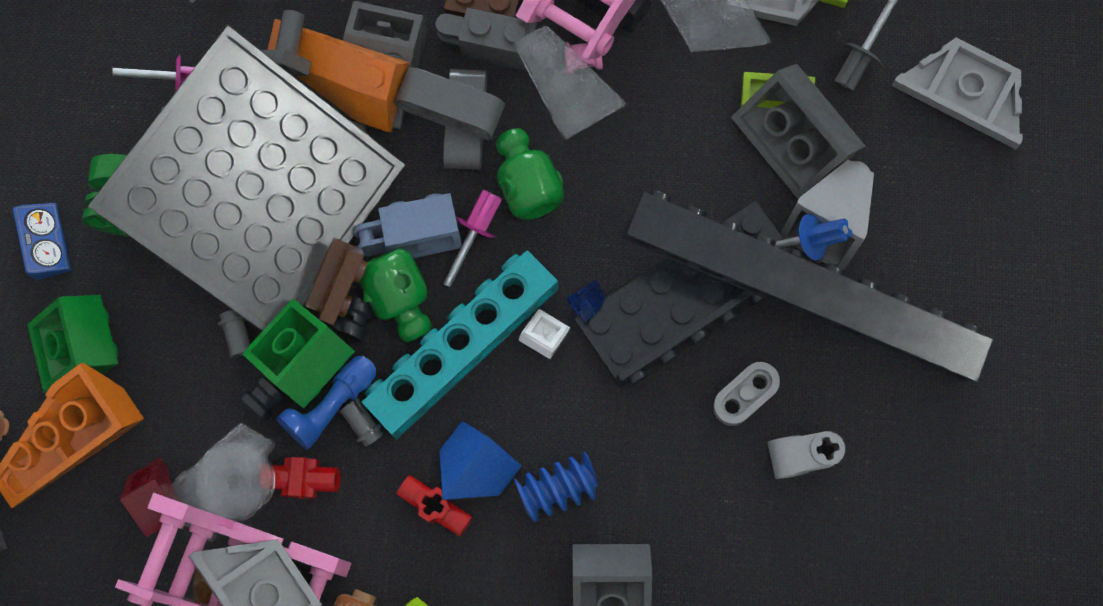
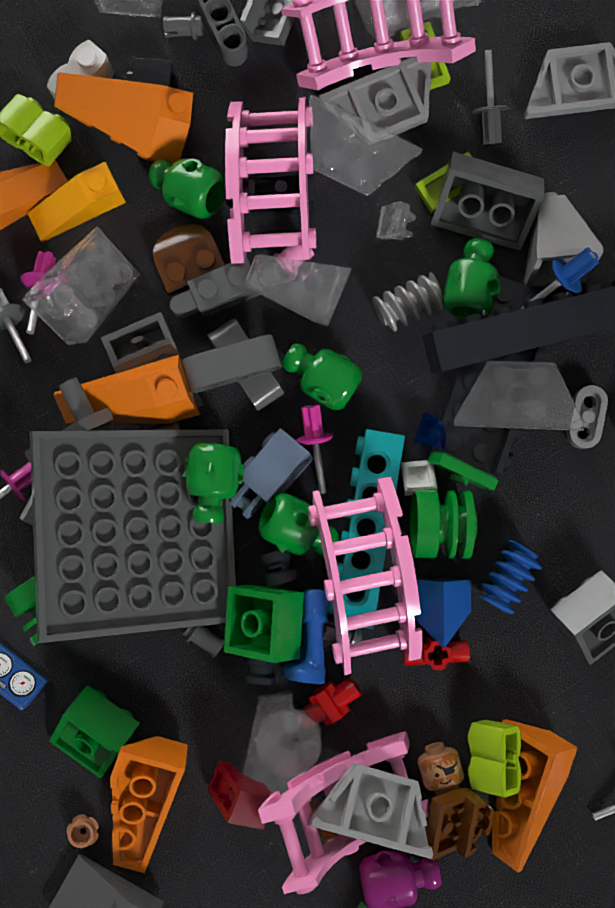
camera: 40 degrees left, 10 degrees up
reddish brown slope [305,238,367,325] -> none
none -> green piece [182,443,244,524]
none -> bright pink fence [308,477,422,675]
none -> light grey piece [372,272,444,332]
none -> clear tile [376,201,416,240]
none -> green wheel [410,490,477,559]
none -> green plate [427,451,499,491]
none -> green piece [443,238,501,319]
none -> clear wing [454,361,584,431]

